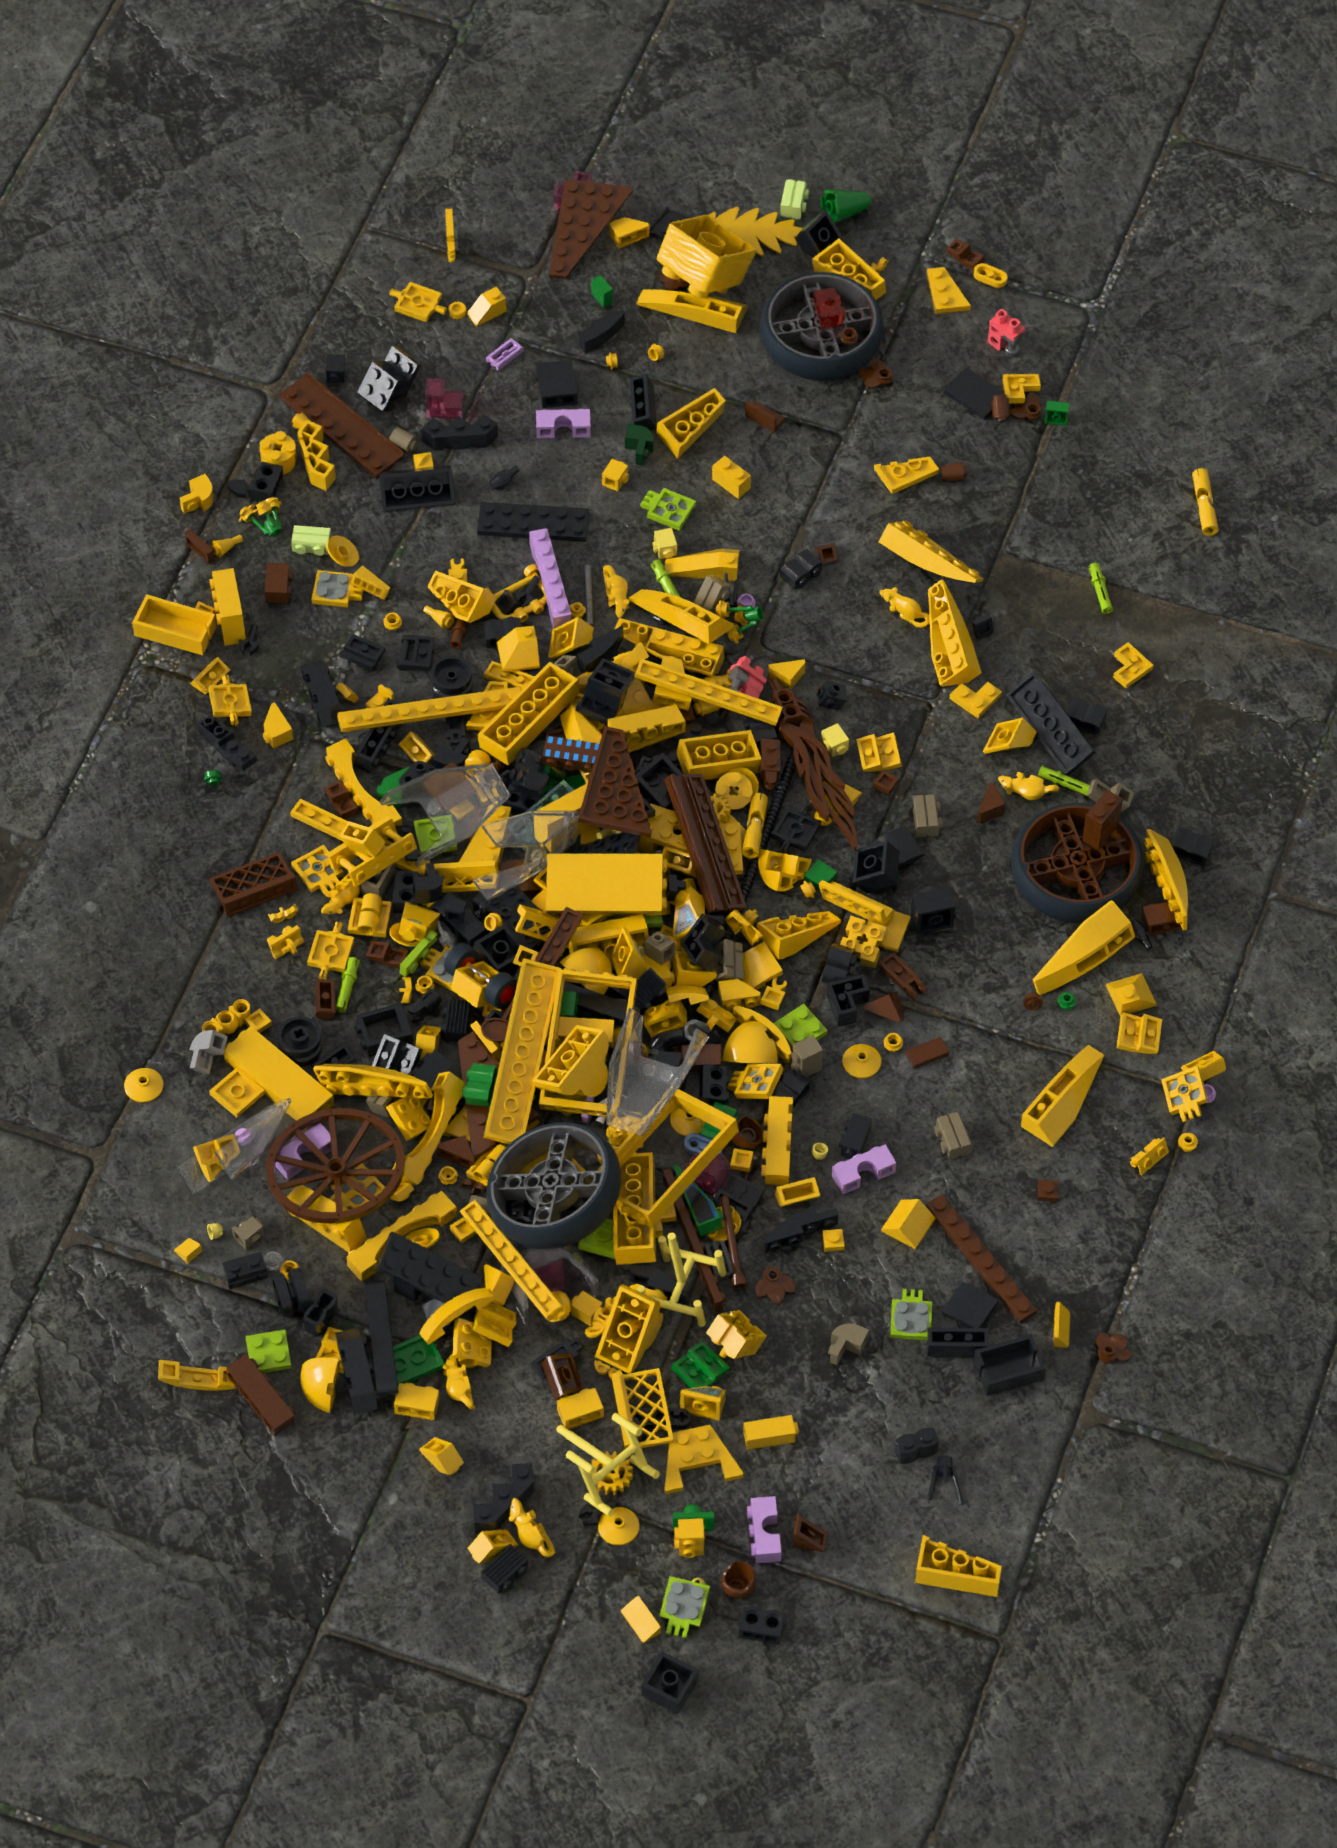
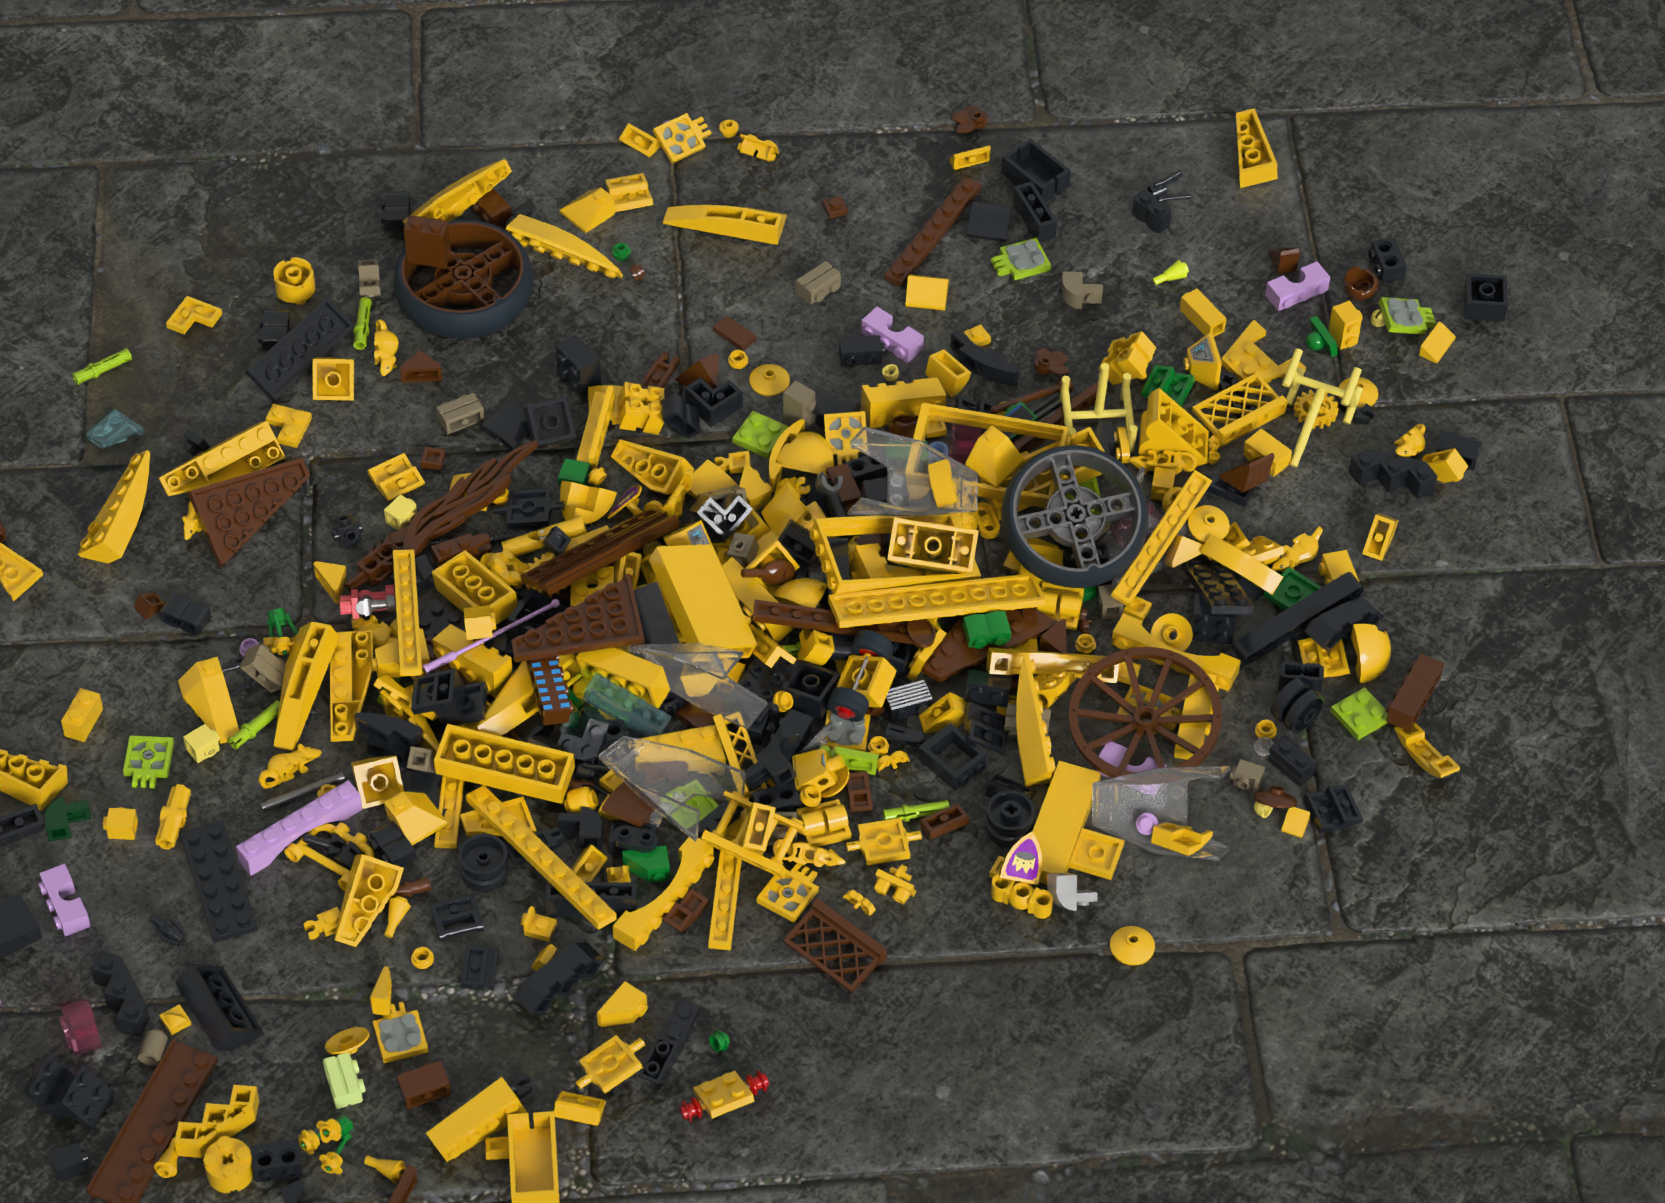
camera: 115 degrees left, 5 degrees down
none -> clear light blue wing [86,409,145,449]
none -> yellow piece [155,784,191,850]
none -> reddish brown wing [188,458,310,567]
none -> yellow brick [273,257,316,305]
none -> lavender piece [422,599,560,674]
none -> yellow brick [464,605,496,640]
none -> black tile [542,526,571,556]
none -> yellow tile [606,865,631,882]
none -> shield [608,484,642,519]
none -> yellow plate [679,1070,769,1123]
none -> reddish brown piece [741,559,795,586]
none -> yellow plate [799,786,821,807]
none -> yellow slope [928,459,958,508]
none -> yellow slope [965,425,1024,488]
none -> shield [999,831,1043,885]
none -> neon yellow cone [1152,260,1189,286]
none -> yellow dish [1188,505,1230,543]
none -> reddish brown dish [1253,786,1297,808]
none -> black slope [1303,785,1363,833]

